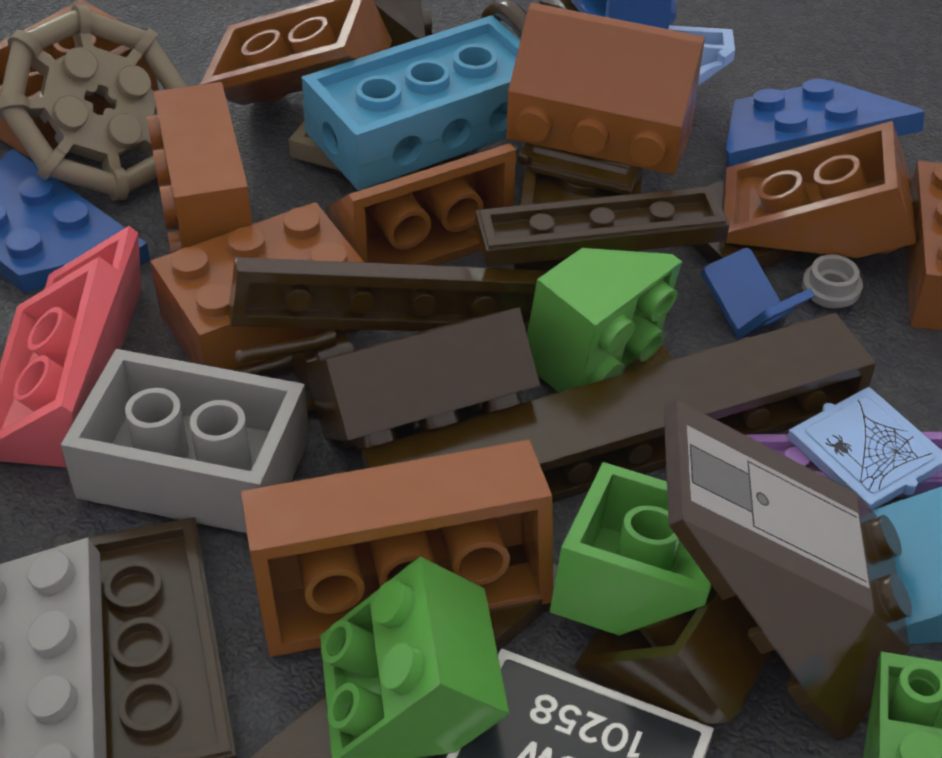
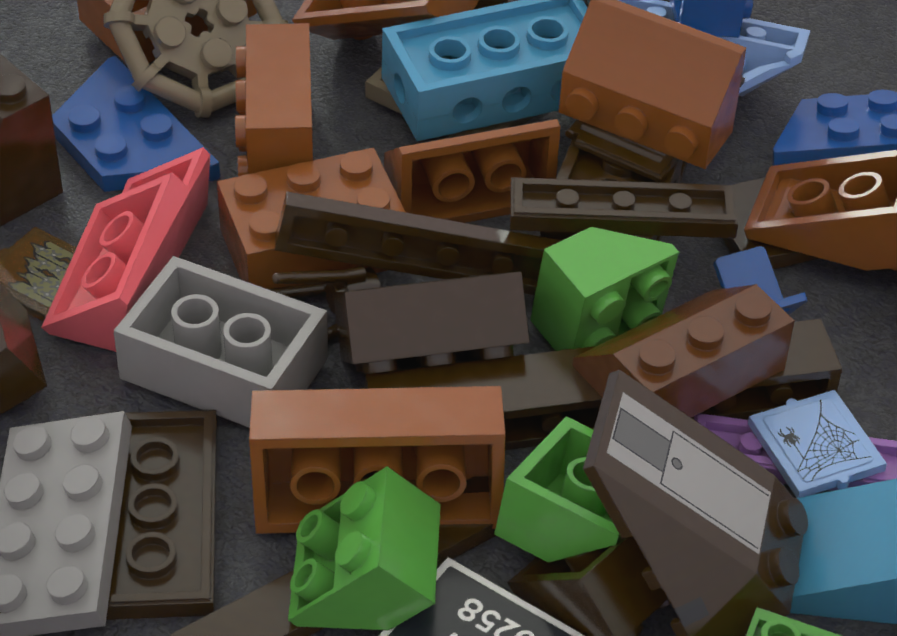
camera: 10 degrees right, 0 degrees up
light grey plate [802,255,863,308] -> none
none -> reddish brown slope [572,284,795,417]

